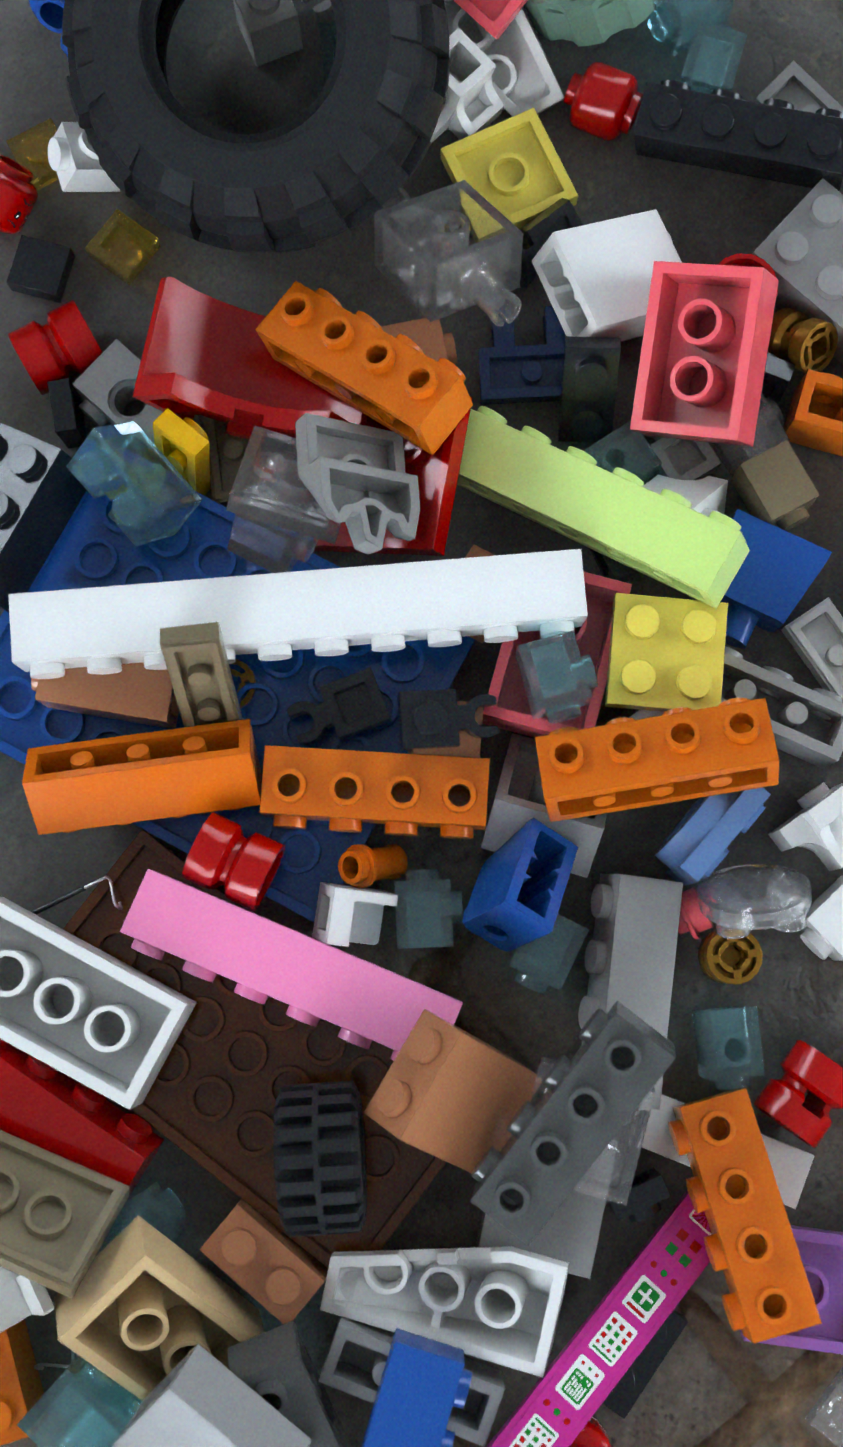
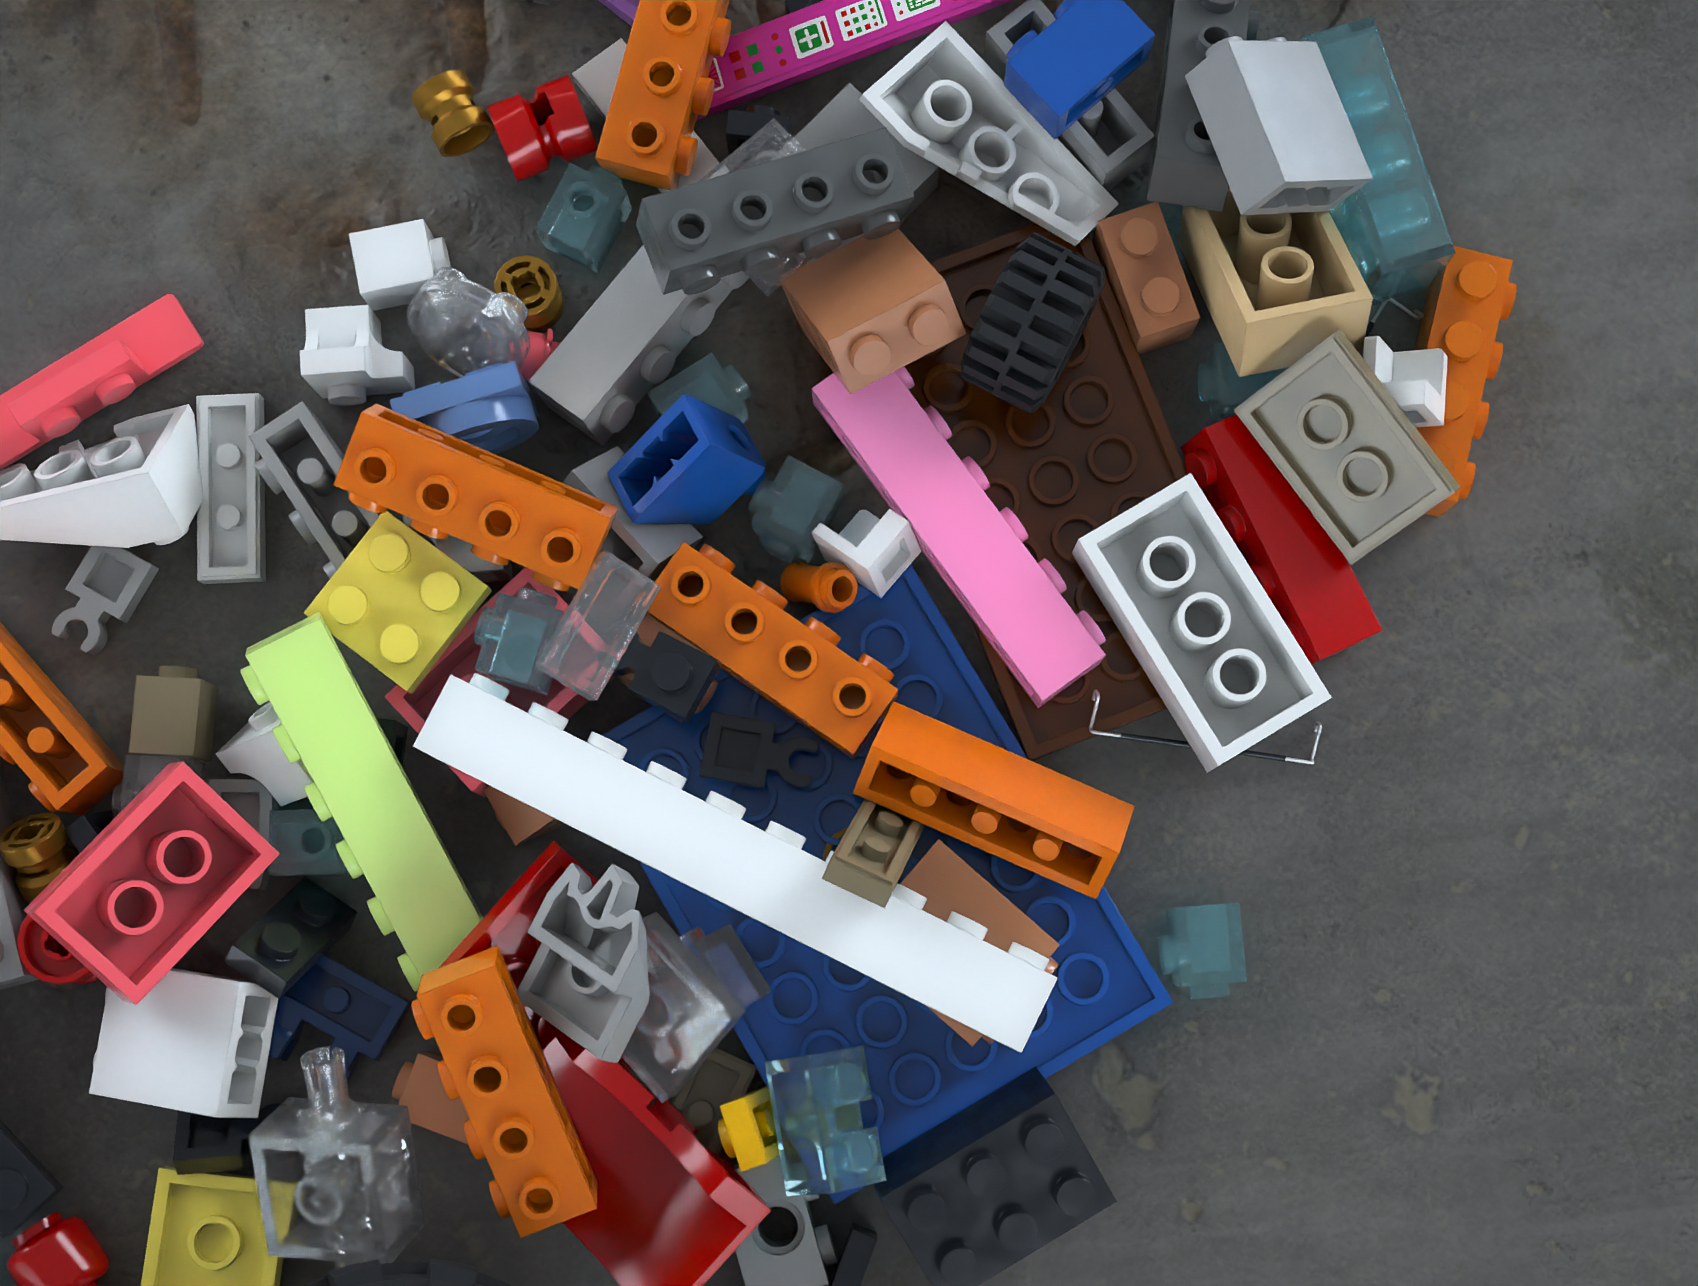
camera: 150 degrees left, 0 degrees up
red wheel [182,812,286,911] -> none
blue torso [721,509,832,649] -> none
none -> clear tile [535,551,661,701]

